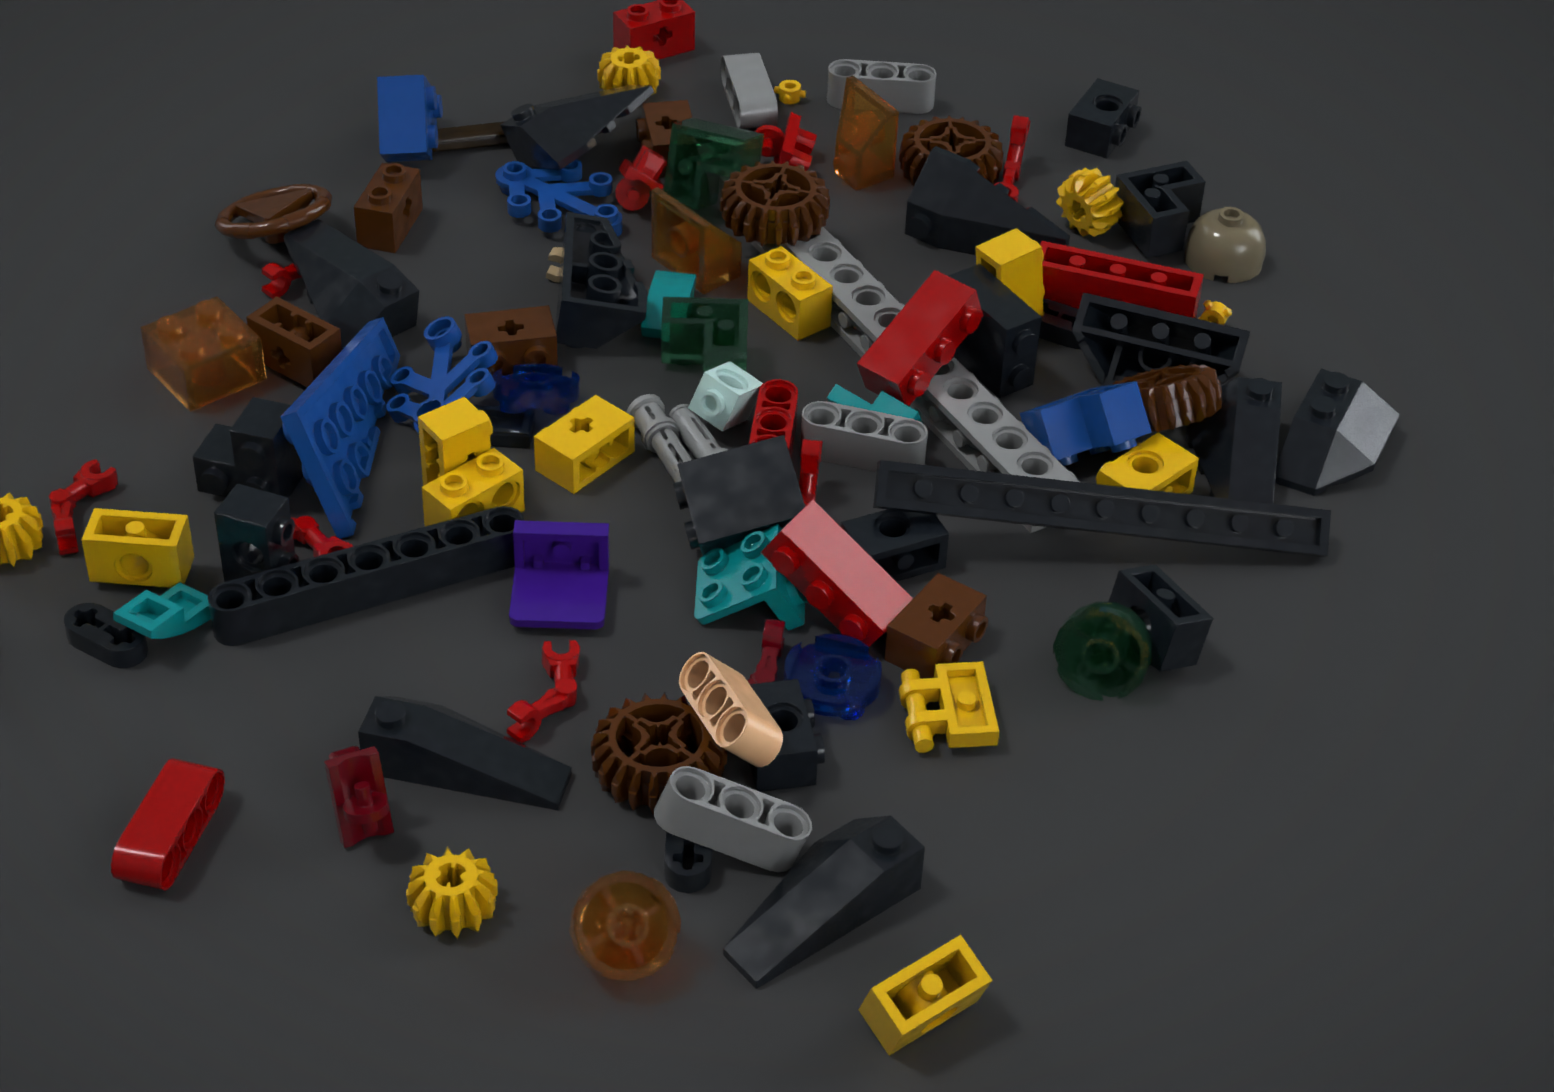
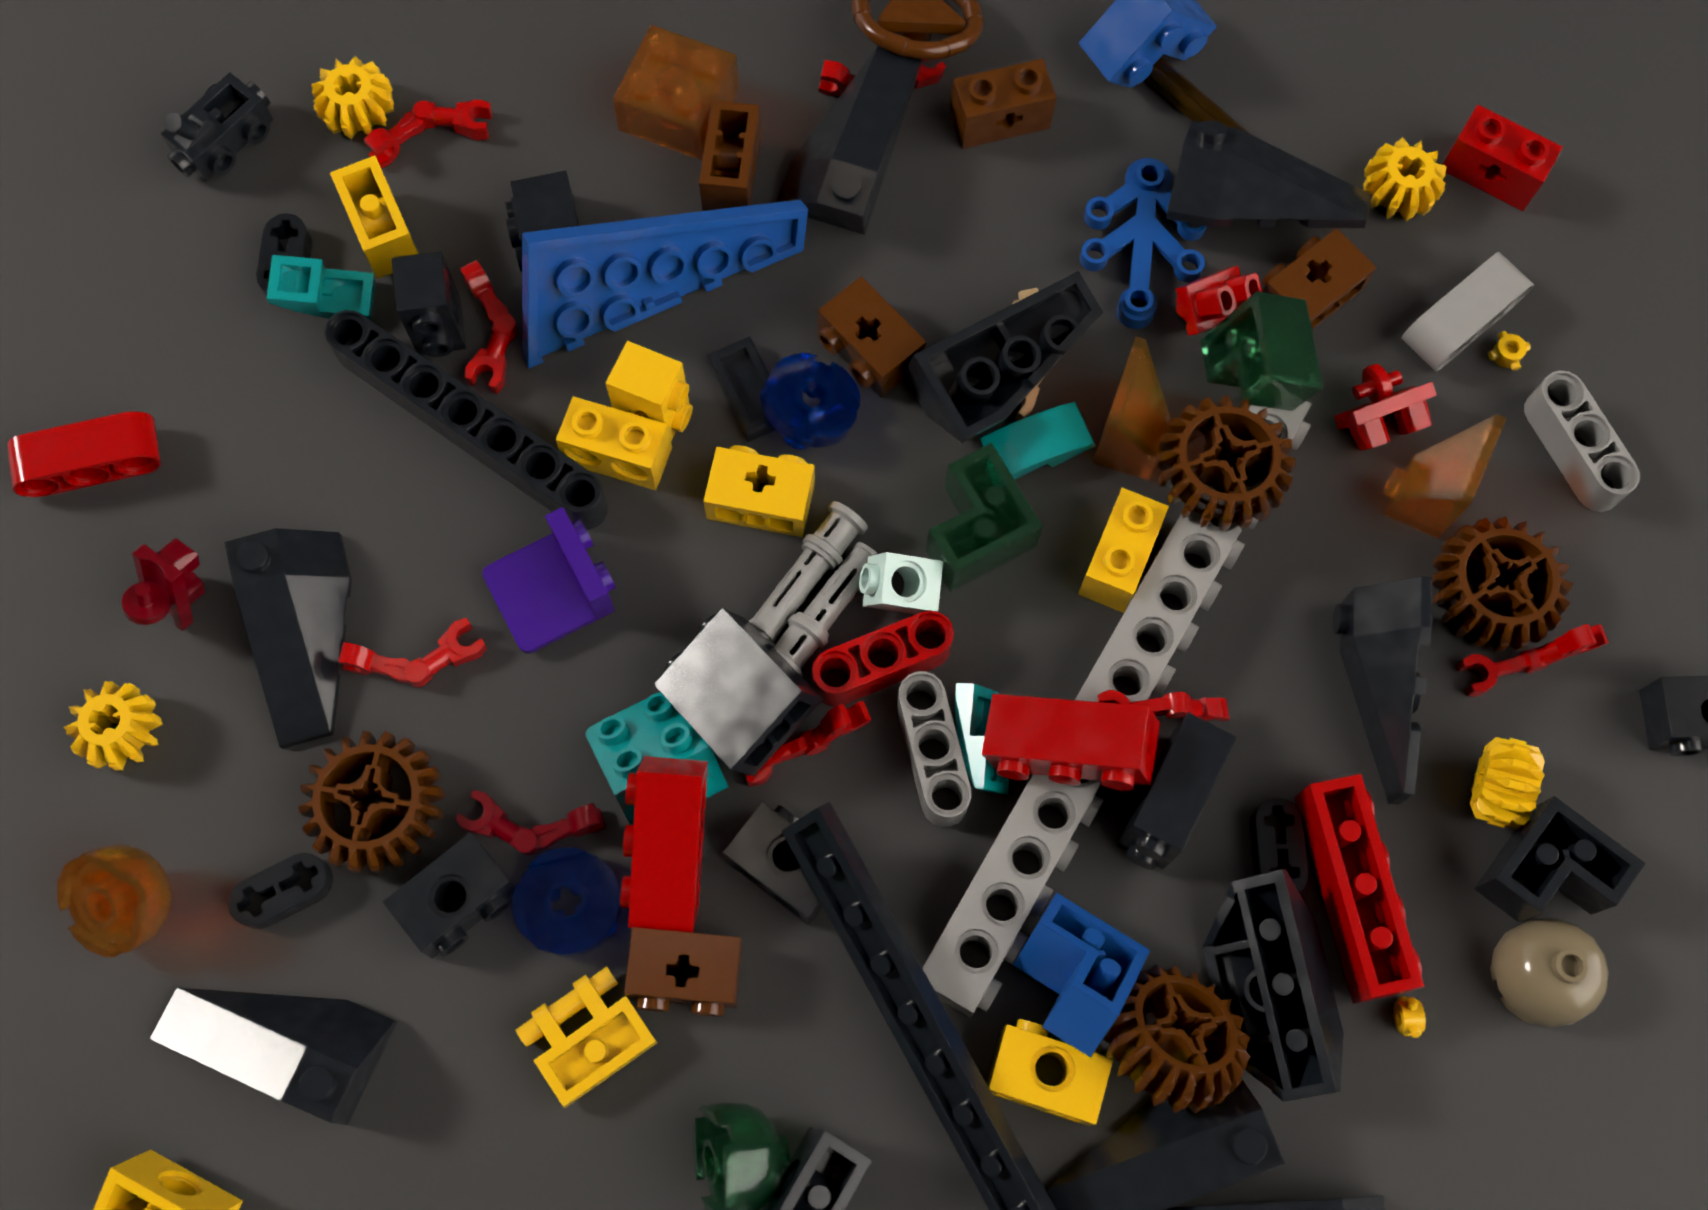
camera: 60 degrees right, 30 degrees up
blue plant [386,316,498,435] -> none
light grey beam [654,766,812,872] -> none
light nougat beam [679,652,783,767] -> none
yellow brick [975,228,1045,316] -> none

